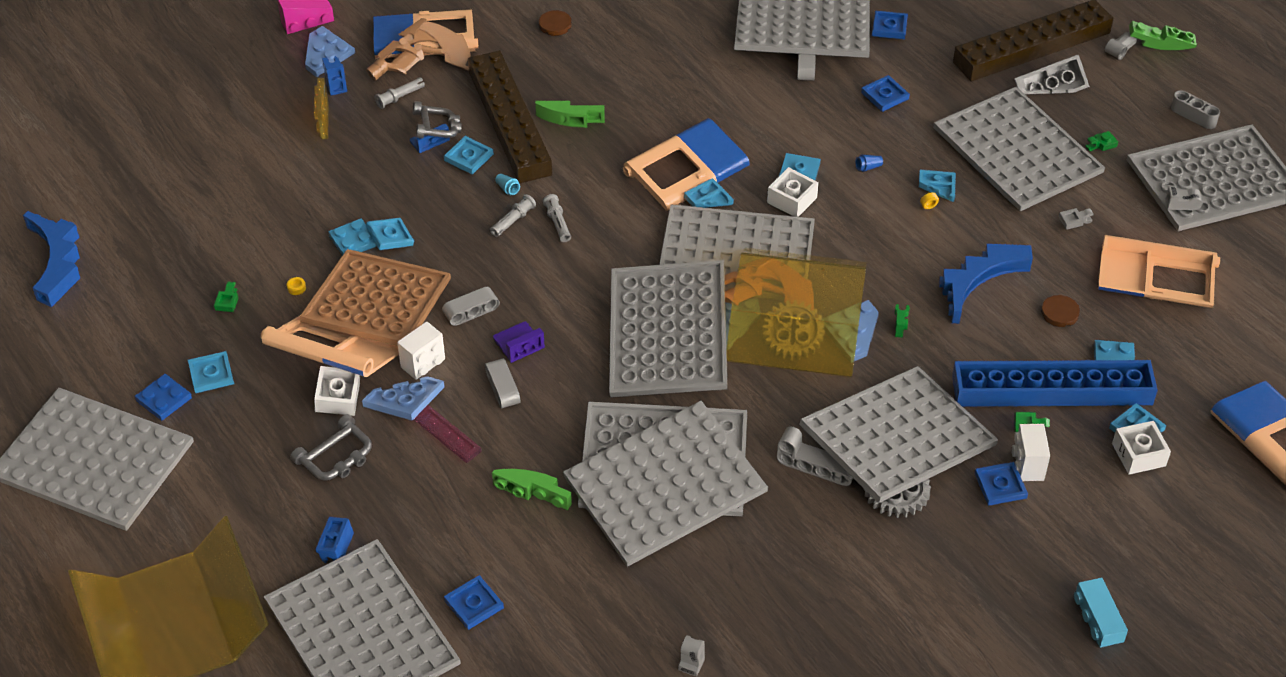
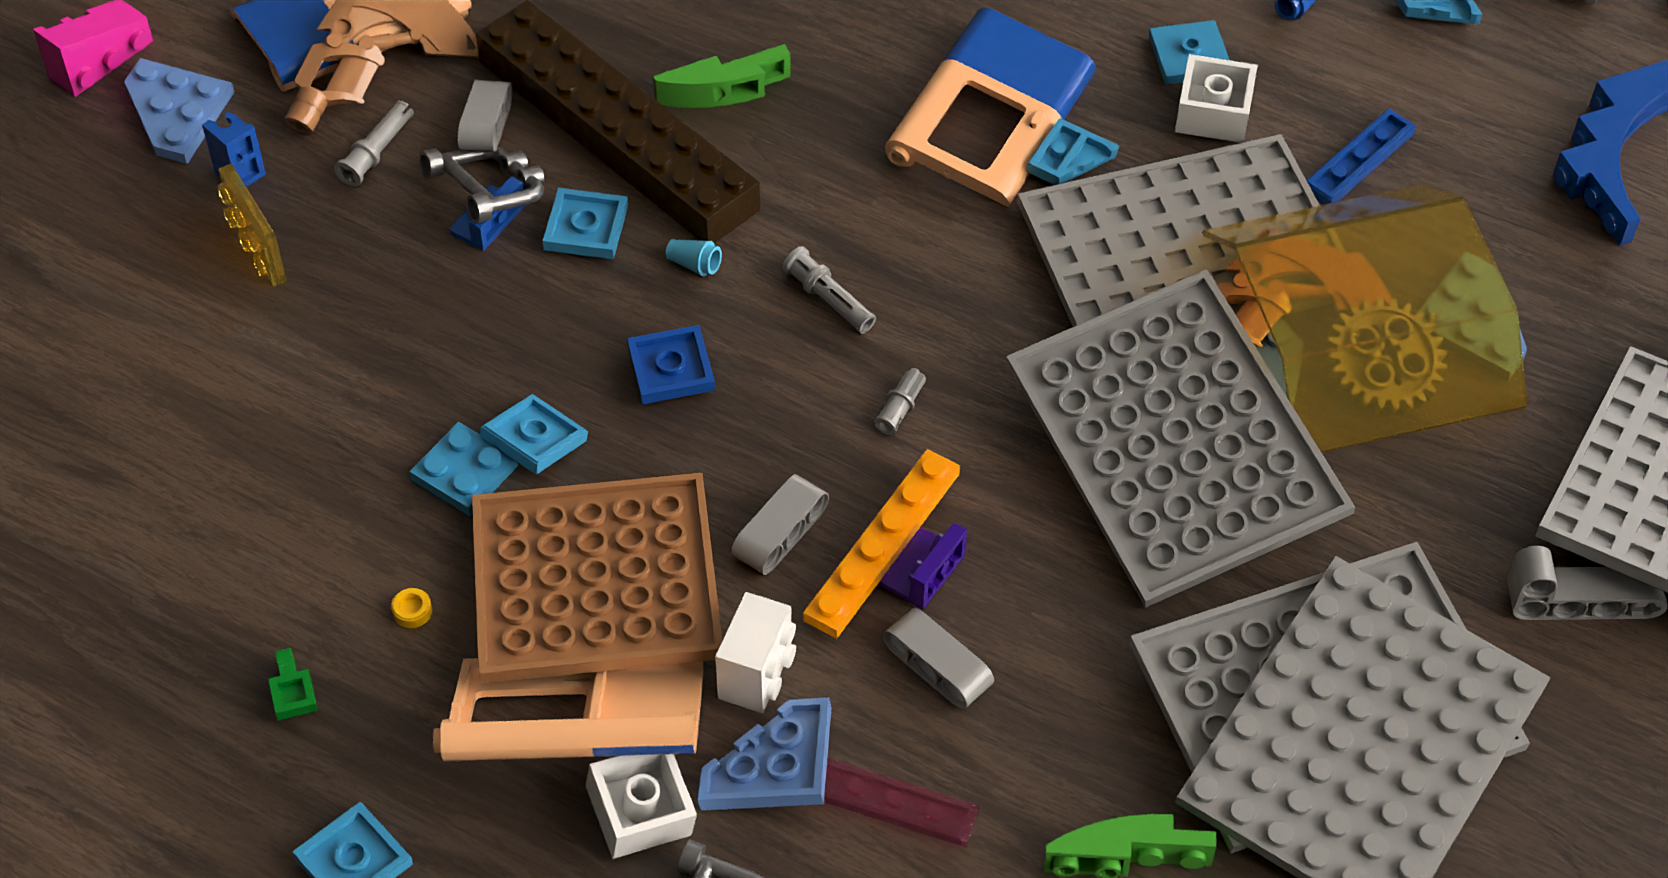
camera: 25 degrees left, 5 degrees up
light grey pin [490,194,536,237] -> none
green plate [895,304,910,338] -> none
yellow tile [920,192,939,209] -> none
none -> light grey beam [458,80,512,152]
none -> blue plate [627,325,715,404]
none -> light orange plate [803,449,960,639]
none -> light grey axle [874,368,926,435]
none -> blue tile [1306,108,1416,209]

